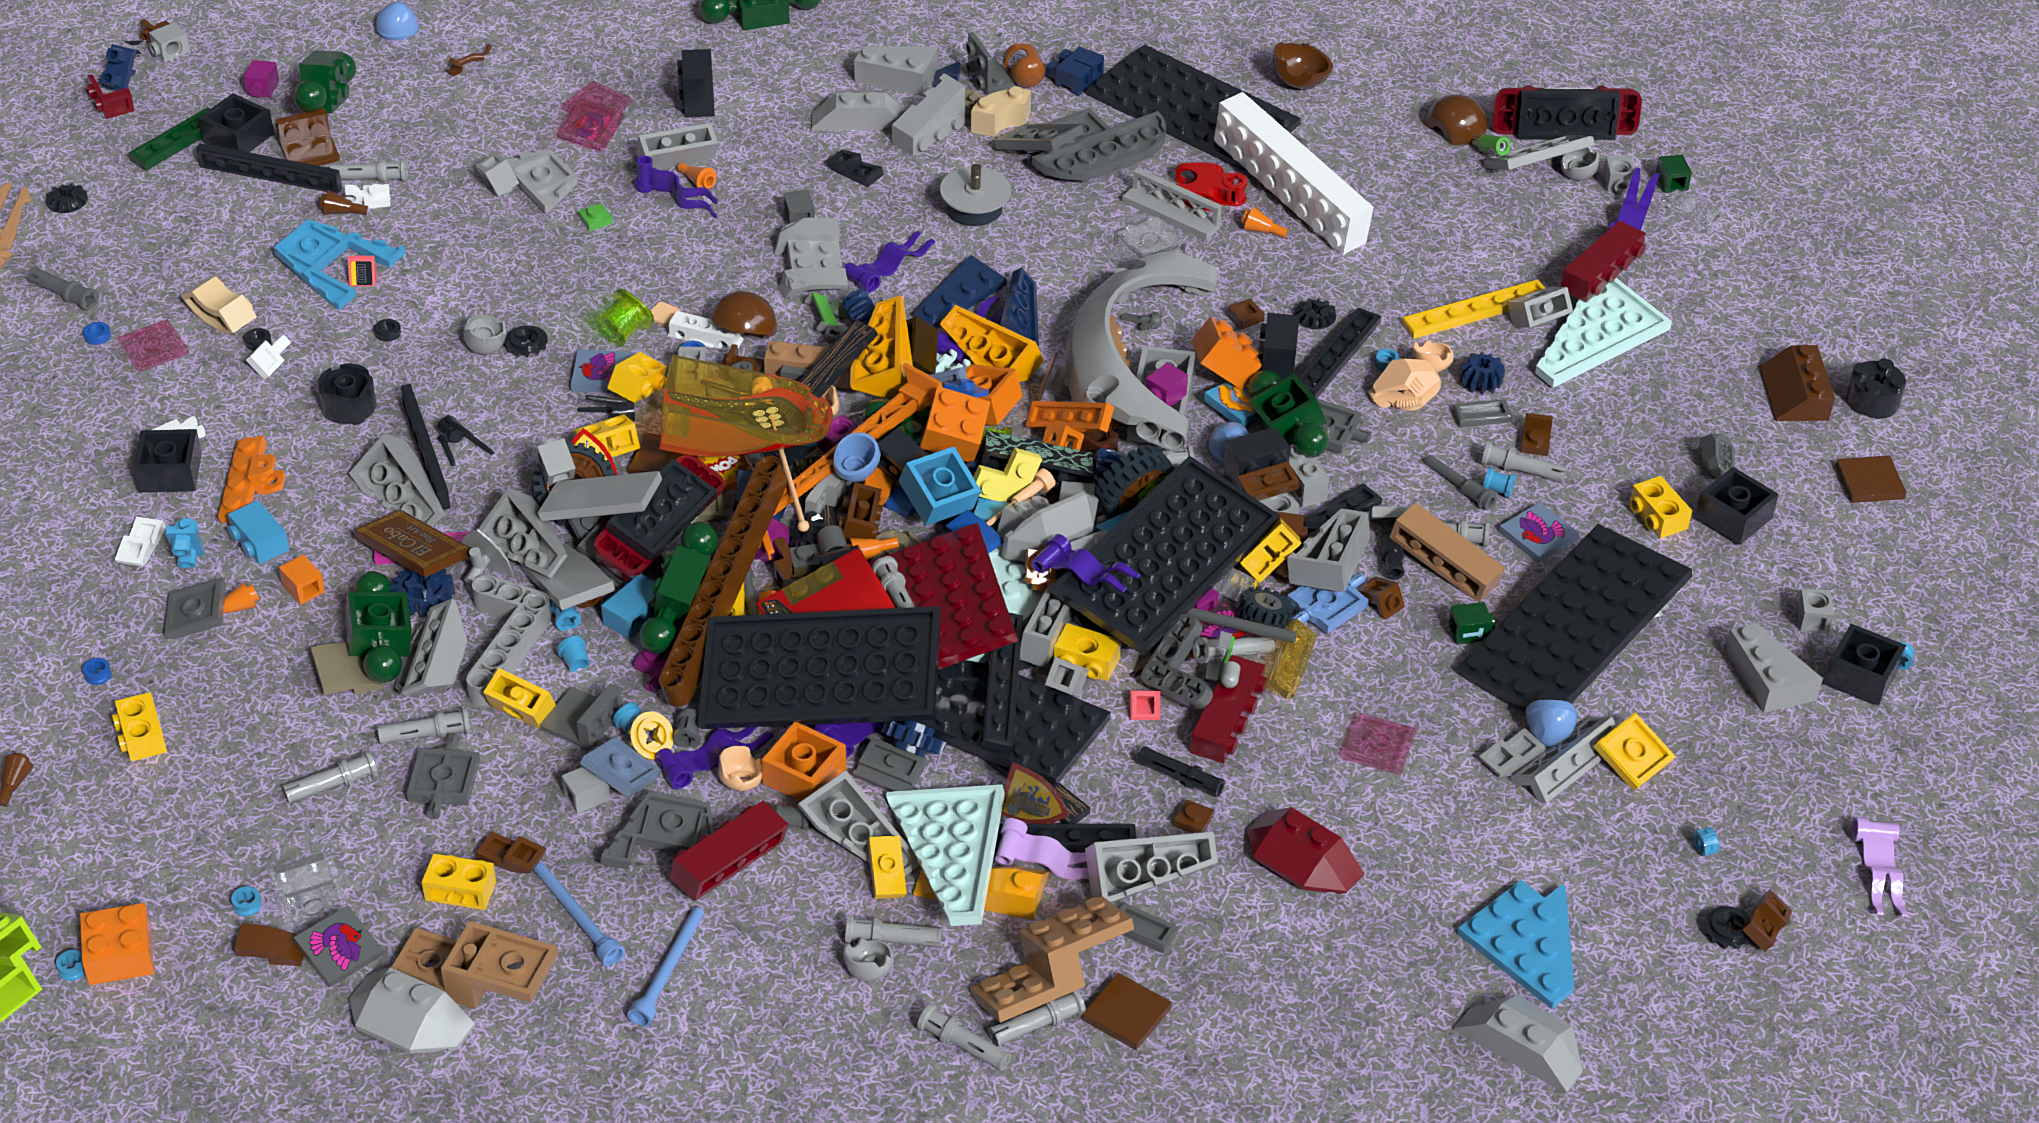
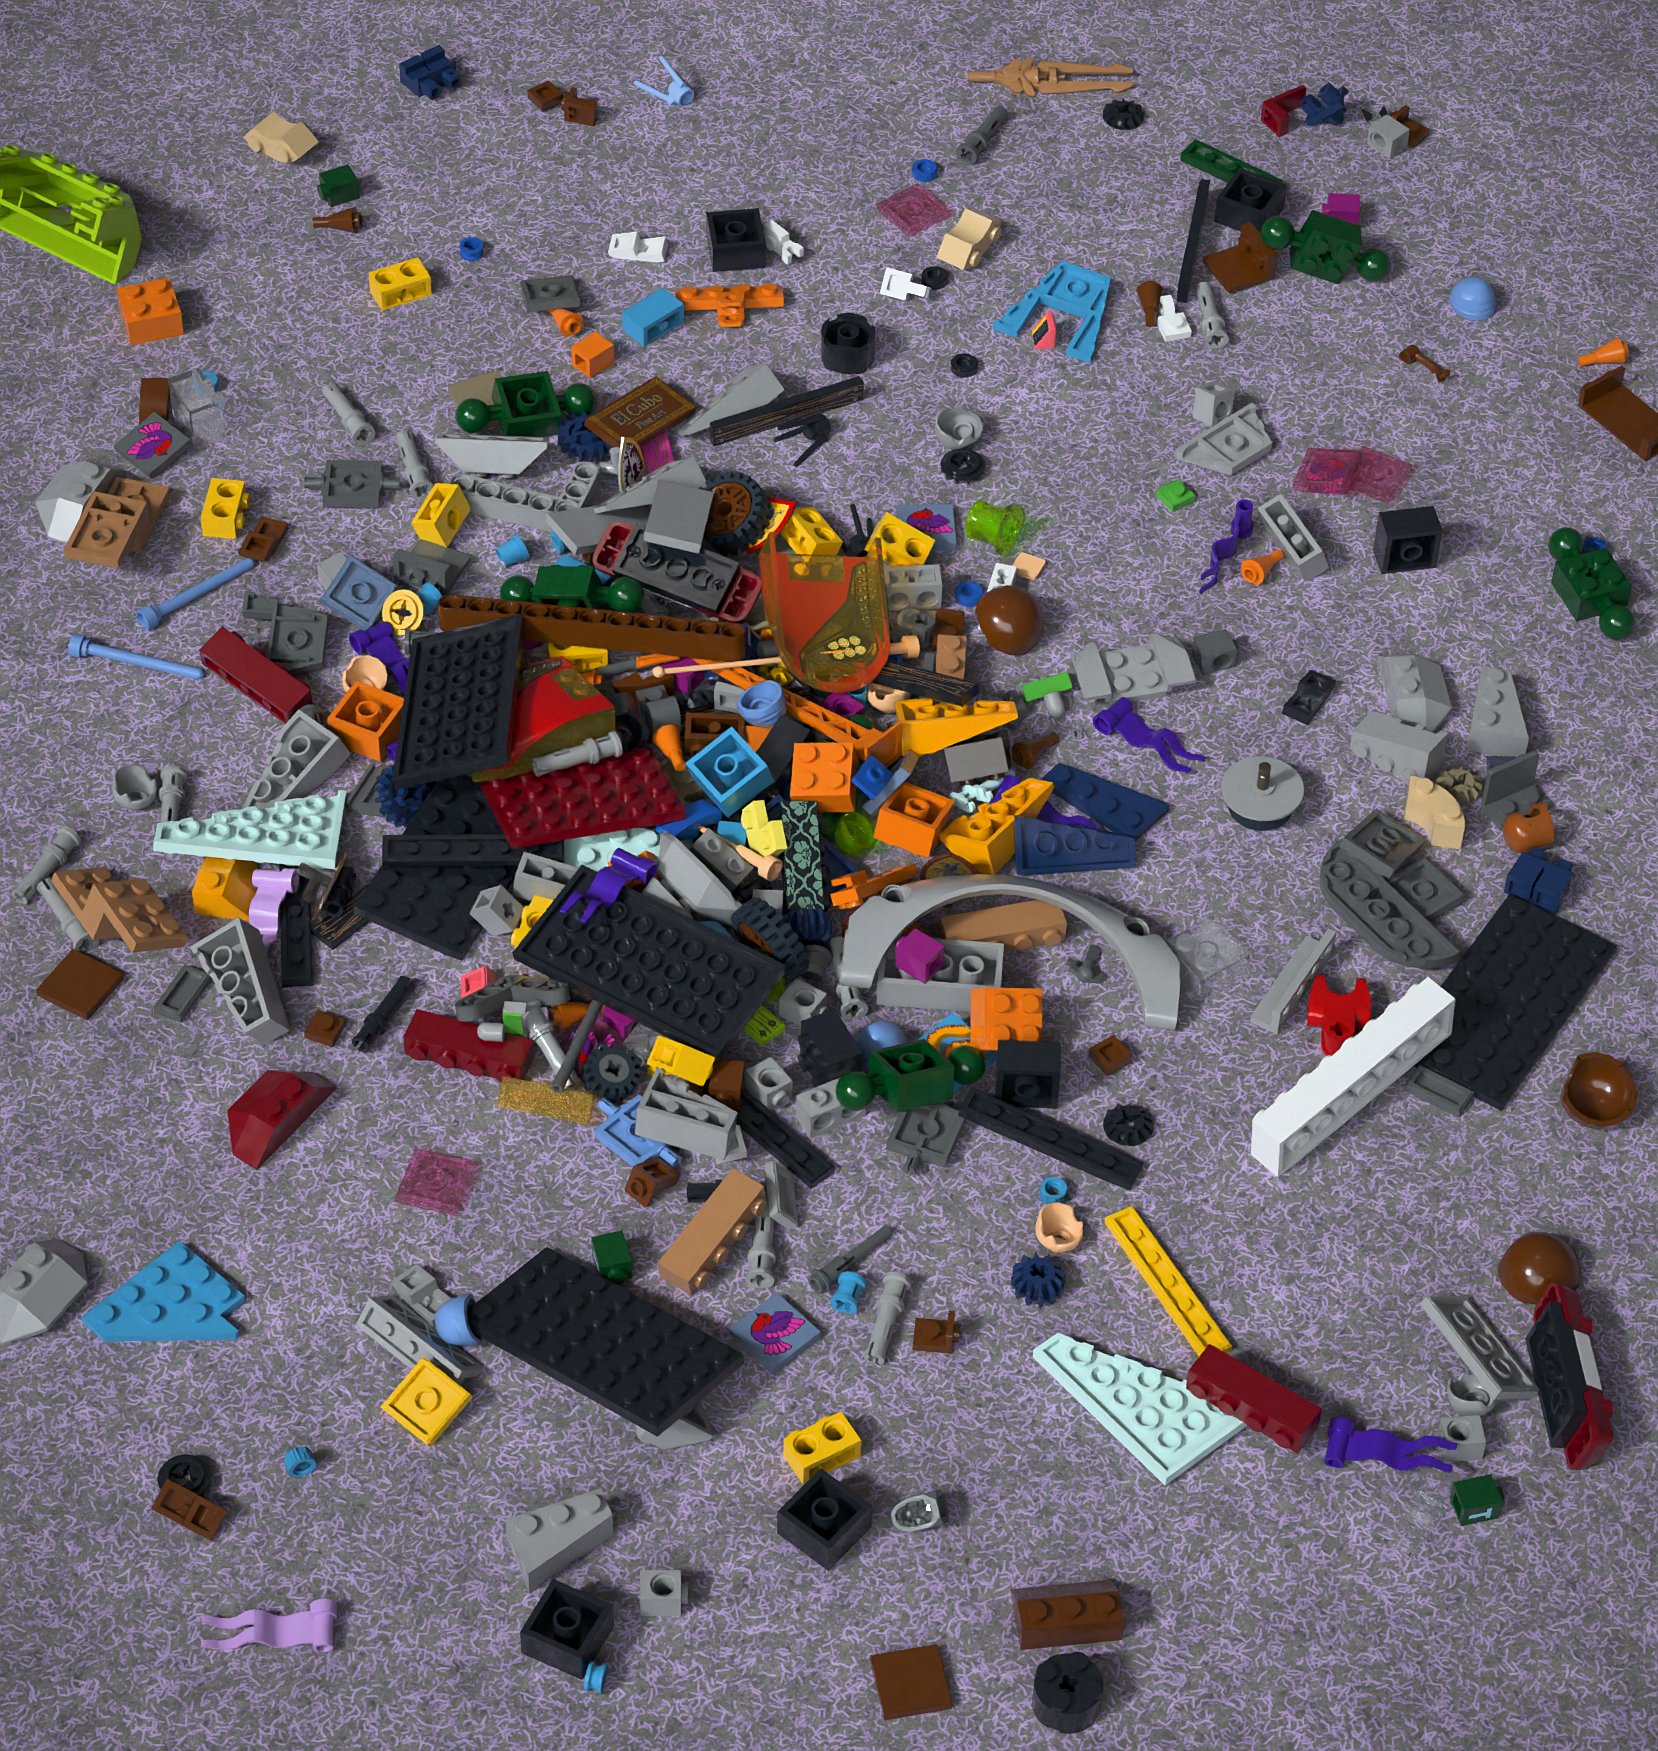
camera: 85 degrees right, 5 degrees up
dark azure hips [166,518,205,568] -> none
light grey brick [536,438,576,486] -> none
dark blue gear [842,288,875,325] -> none
yellow plate [868,836,907,899] -> none
reddish brown plate [1236,461,1300,501] -> none
orange cone [1241,206,1289,238] -> none
light nougat helmet [1368,358,1441,411] -> none
dark grey tile [1453,399,1513,428] -> none
bright green piece [1472,134,1511,156] -> none
light grey brick [1507,286,1573,328] -> none

